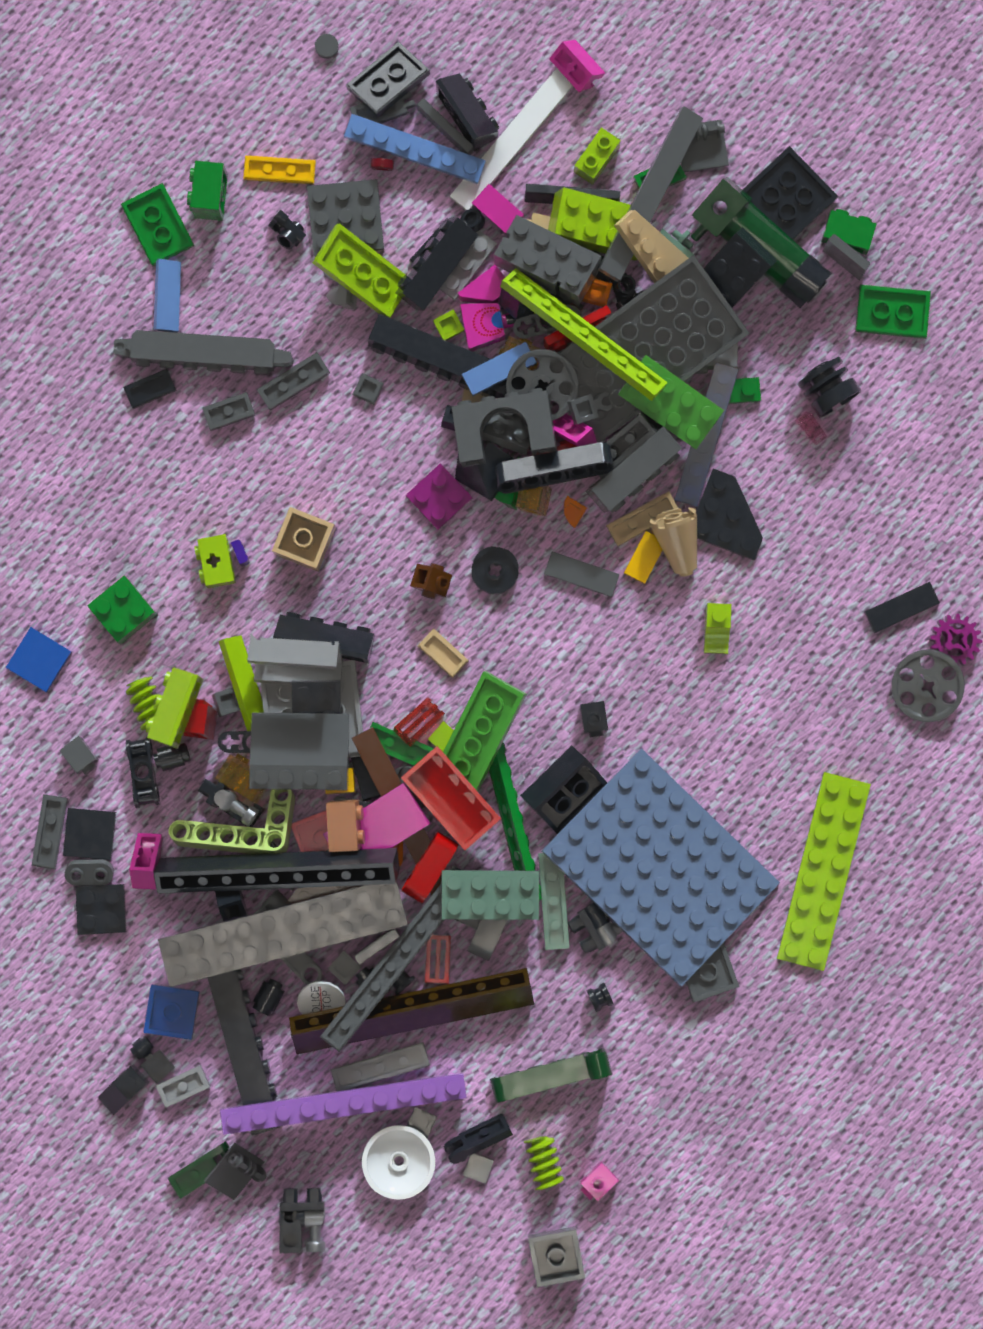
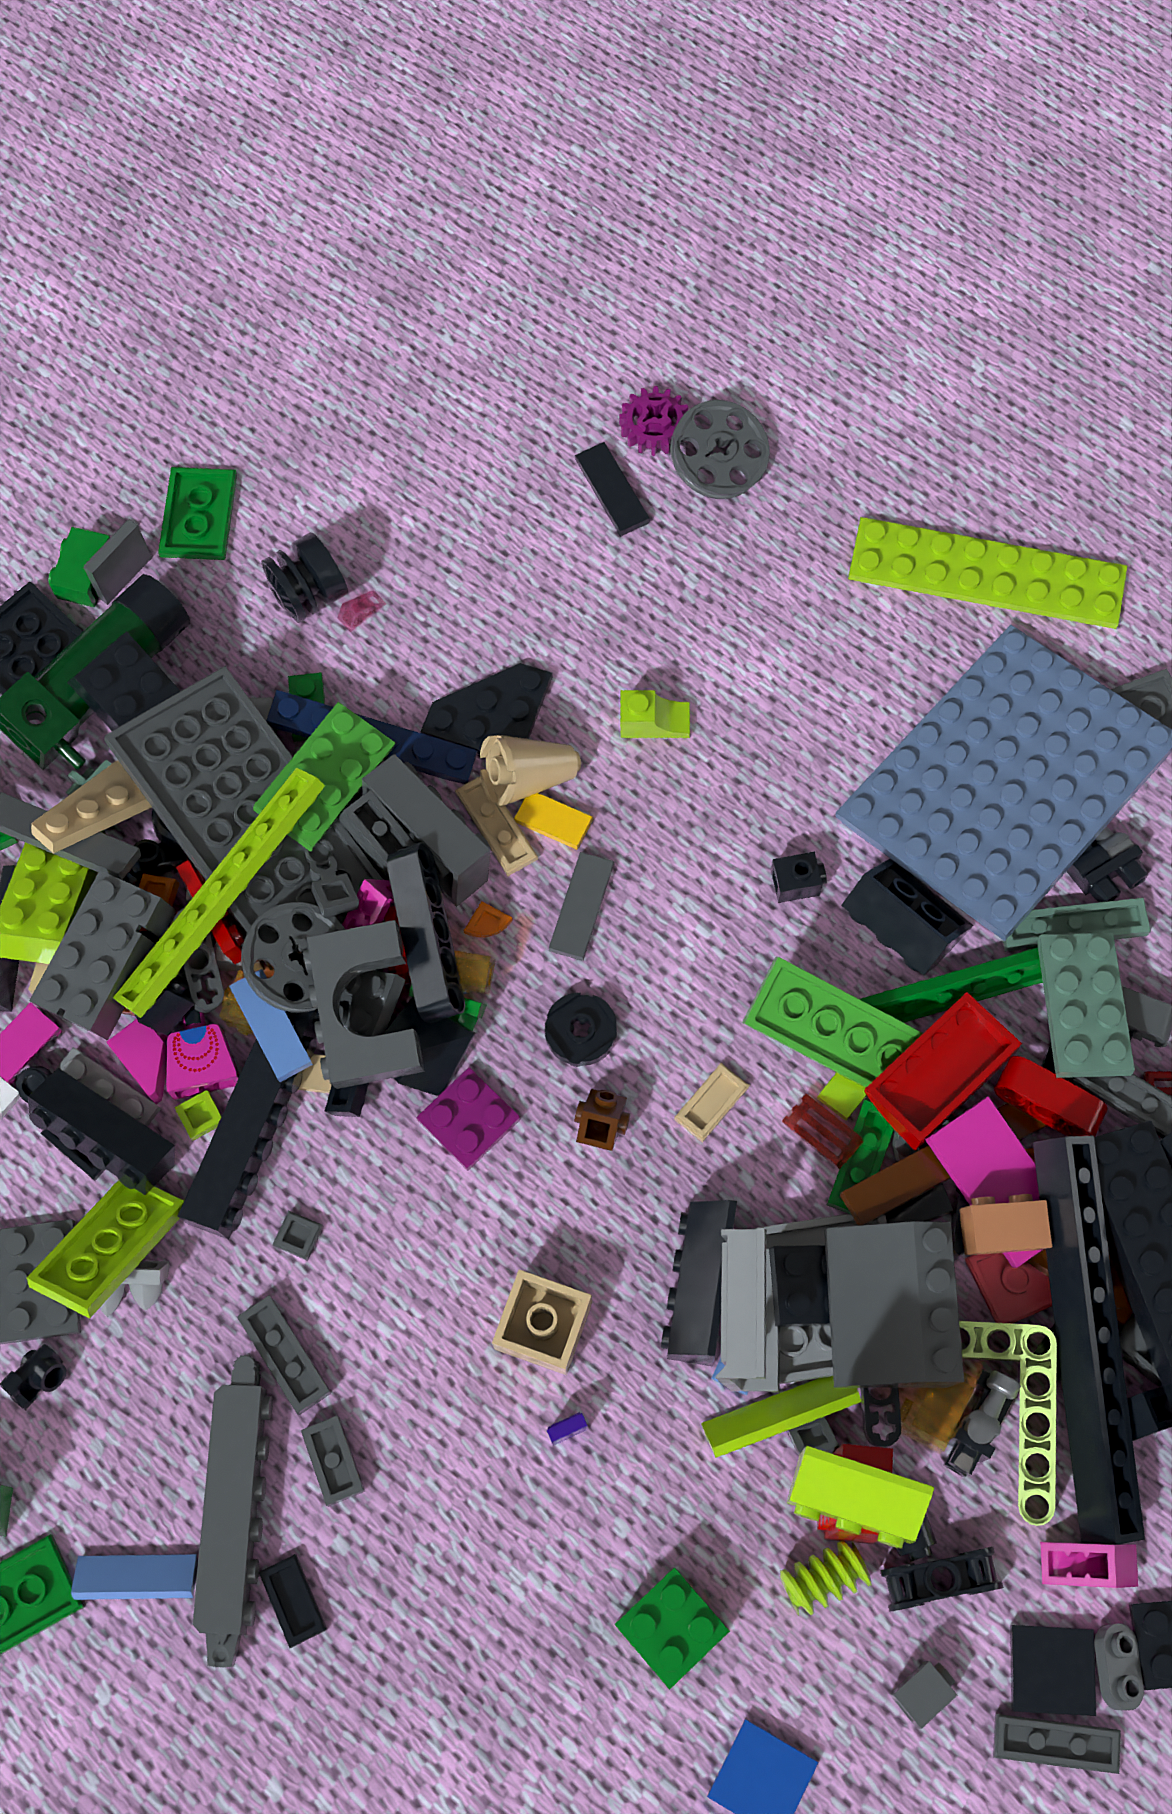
camera: 90 degrees left, 15 degrees down
lime brick [194,534,236,588] -> none

